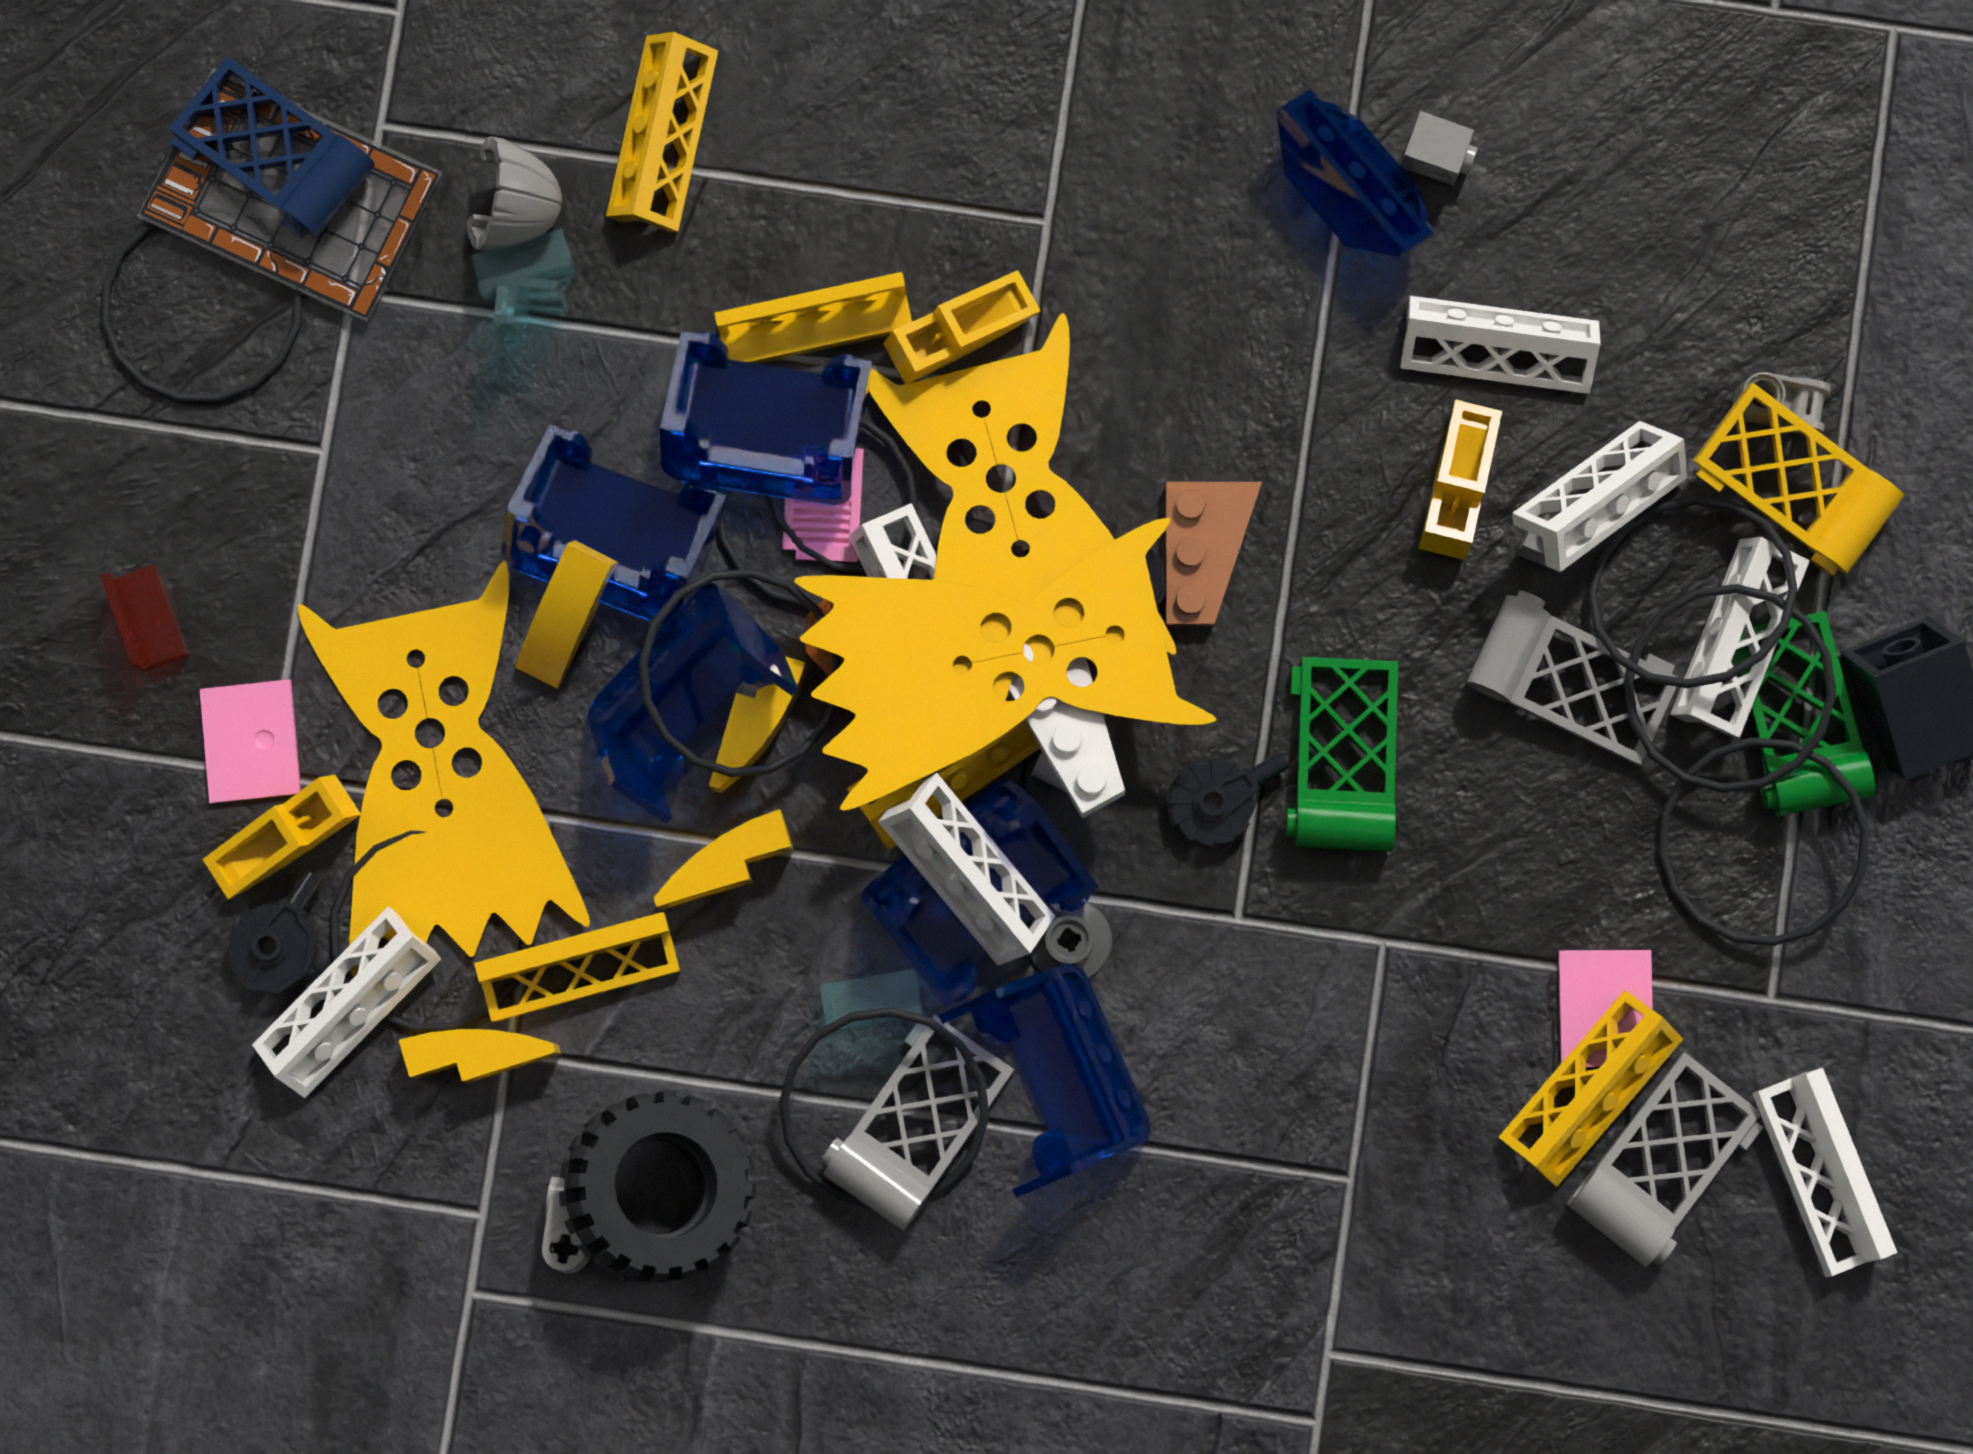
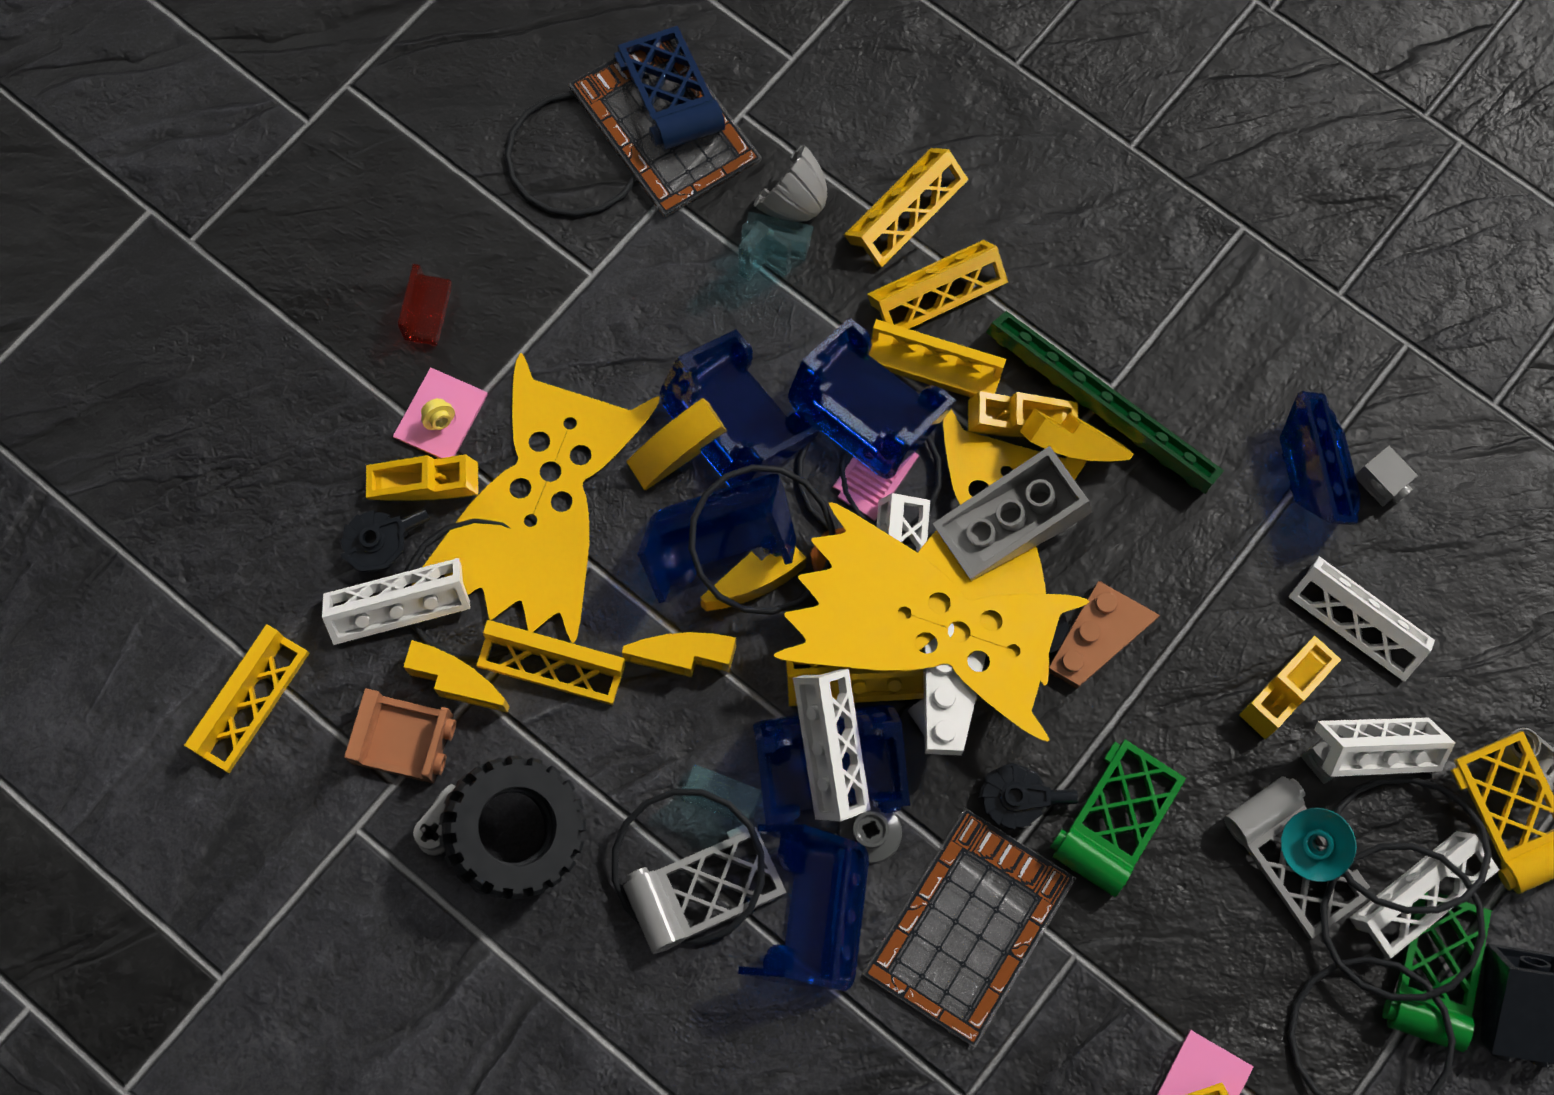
camera: 25 degrees right, 10 degrees down
none -> yellow fence [184,624,310,773]
none -> nougat panel [344,688,456,784]
none -> light yellow plate [421,398,455,430]
none -> piece [862,808,1076,1048]
none -> yellow fence [867,240,1008,329]
none -> light grey slope [932,446,1092,581]
none -> dark green plate [986,311,1224,494]
none -> yellow slope [1020,408,1134,462]
none -> teal dish [1281,808,1356,882]

